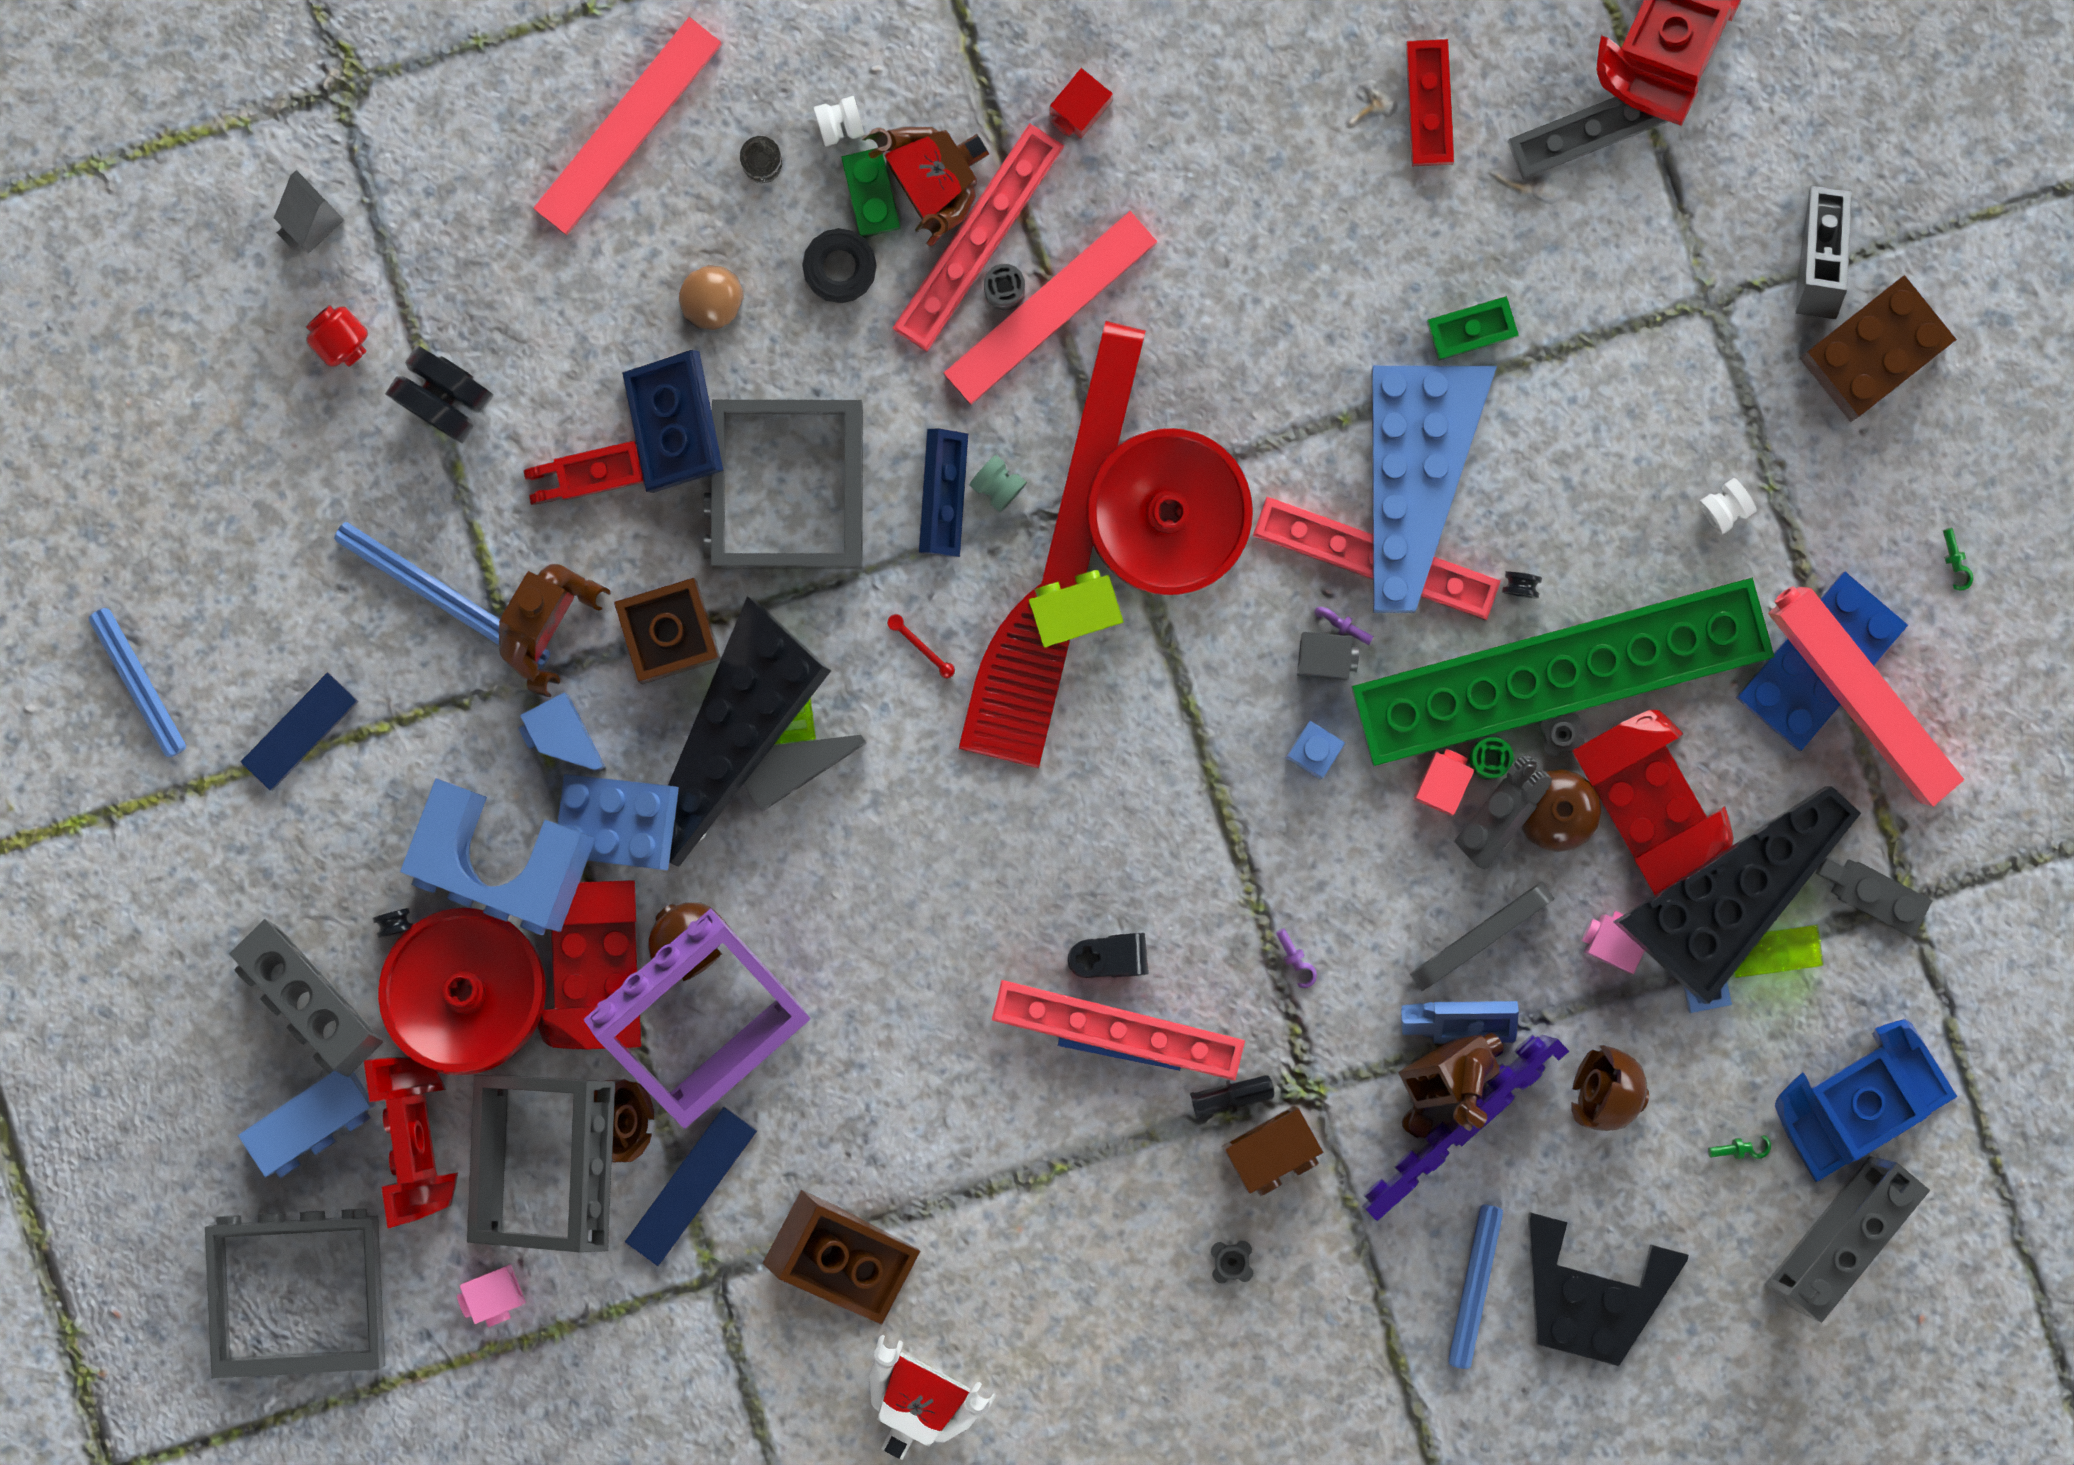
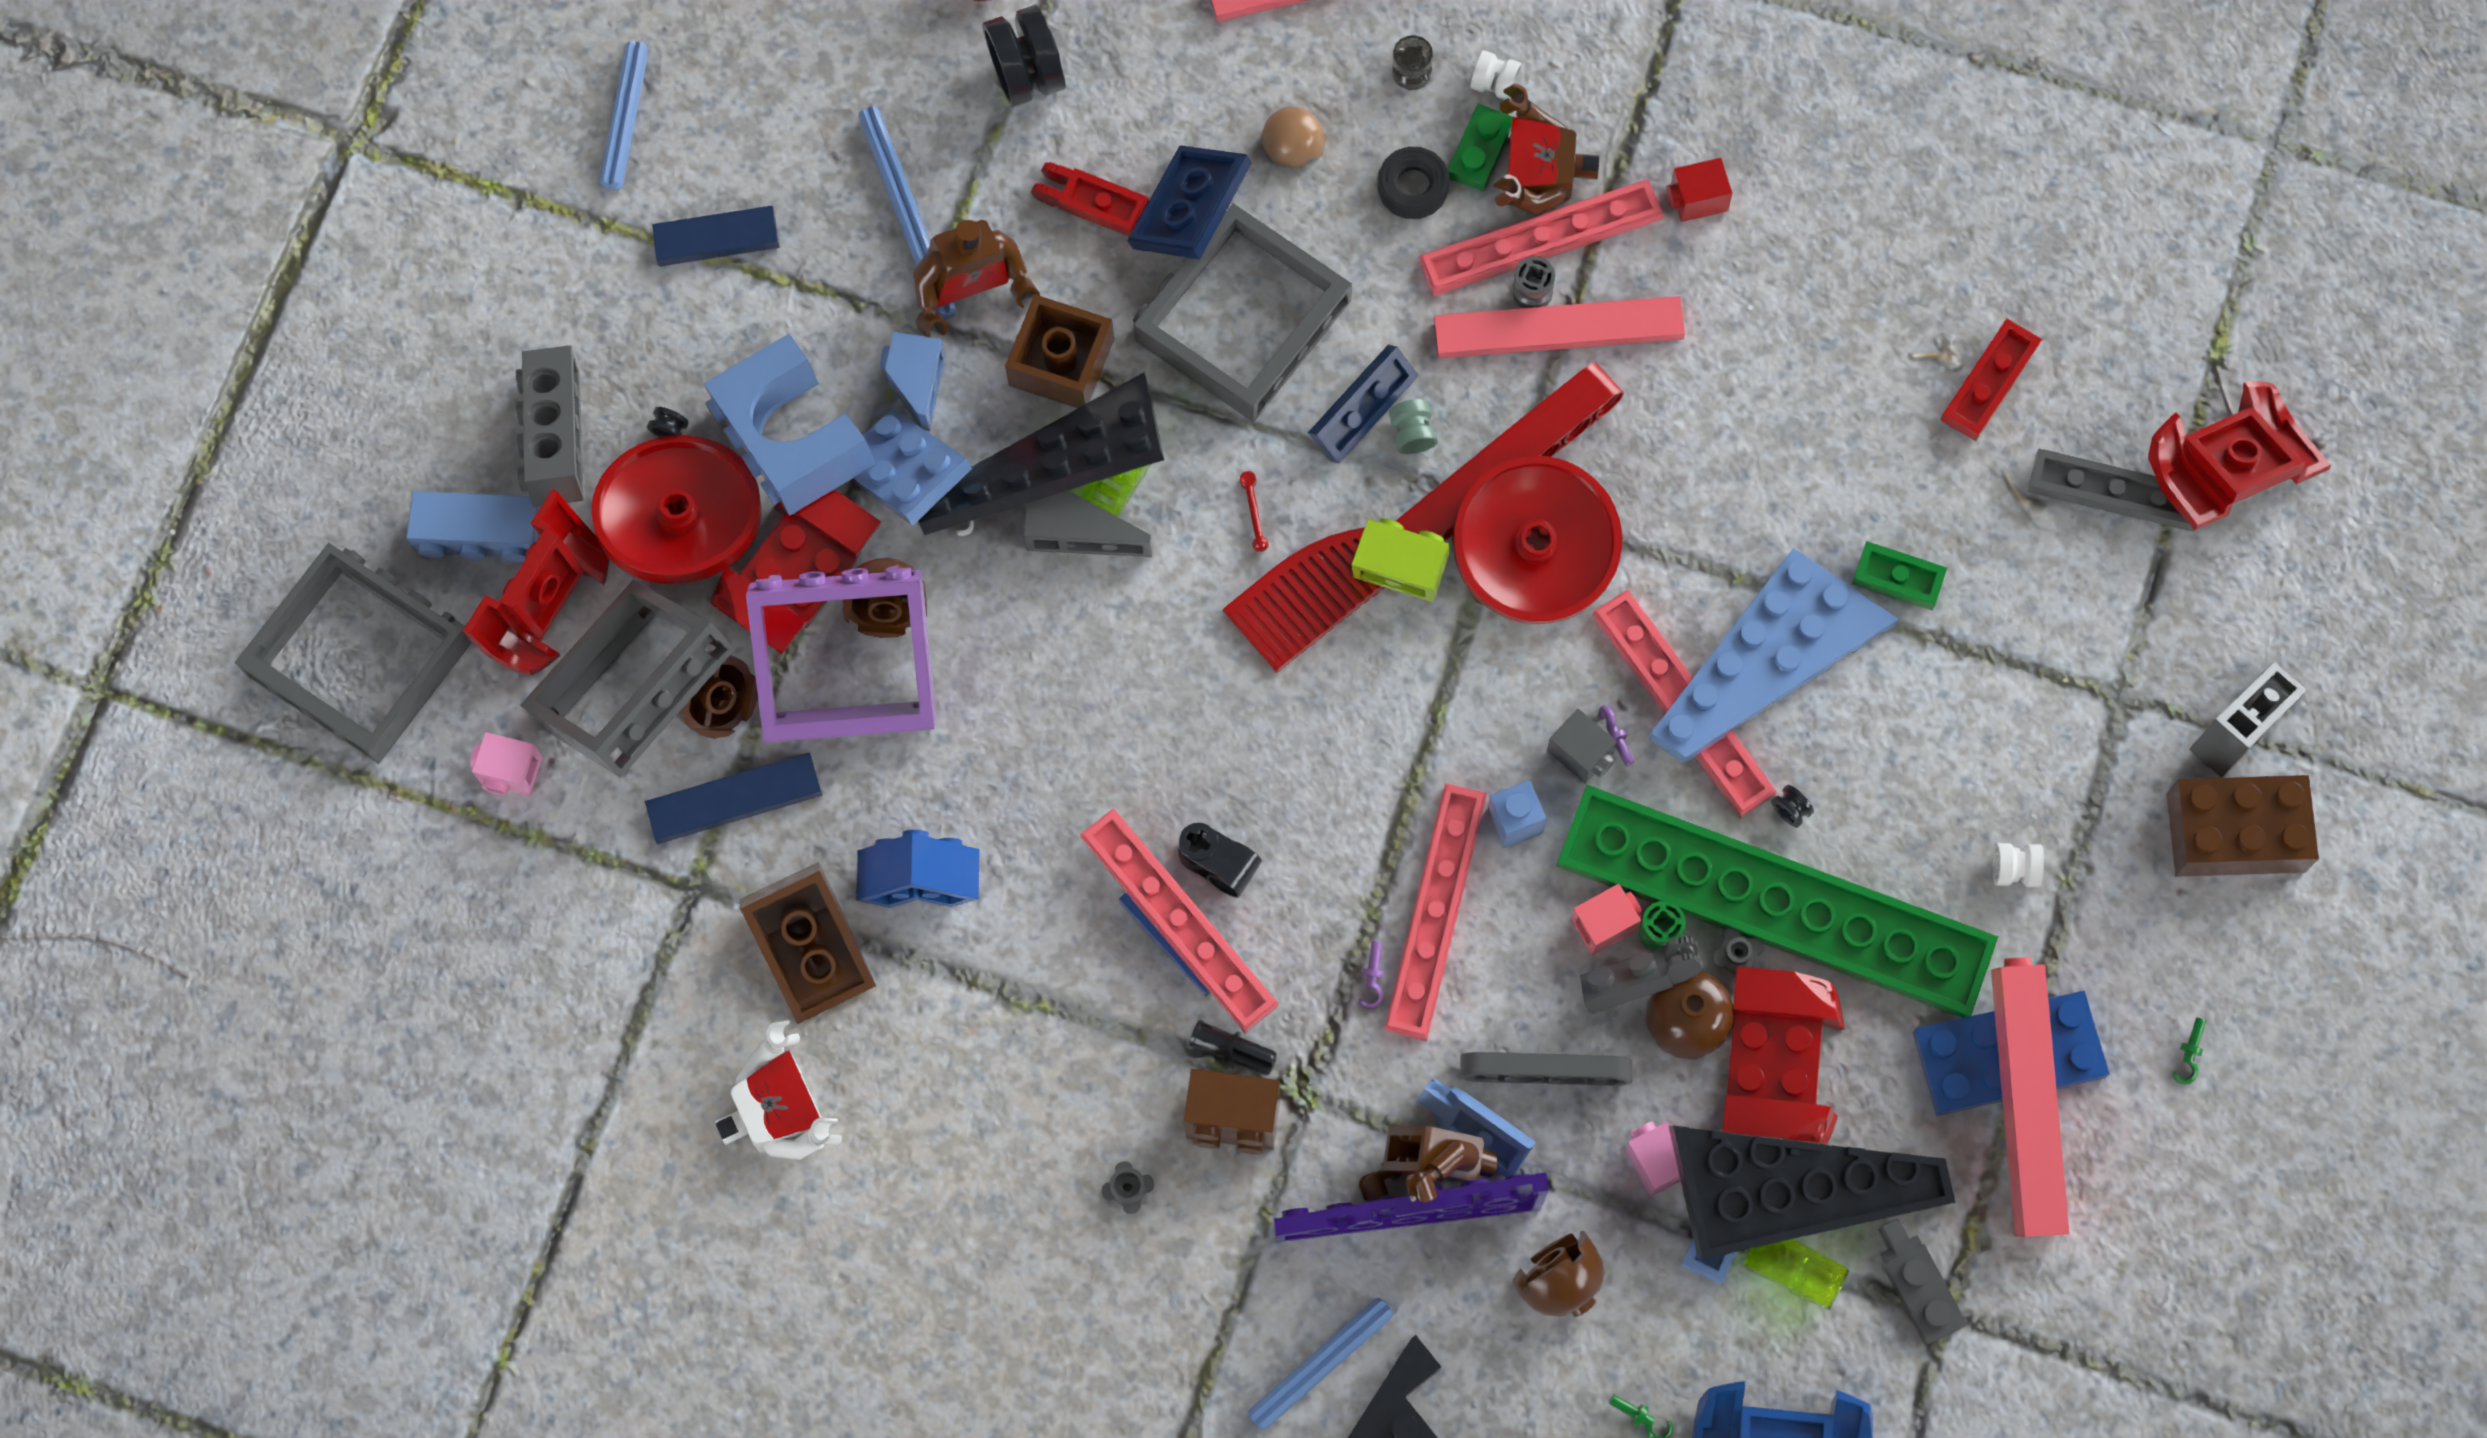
camera: 40 degrees right, 15 degrees down
none -> blue brick [856,830,980,908]
none -> coral tile [1384,783,1487,1041]

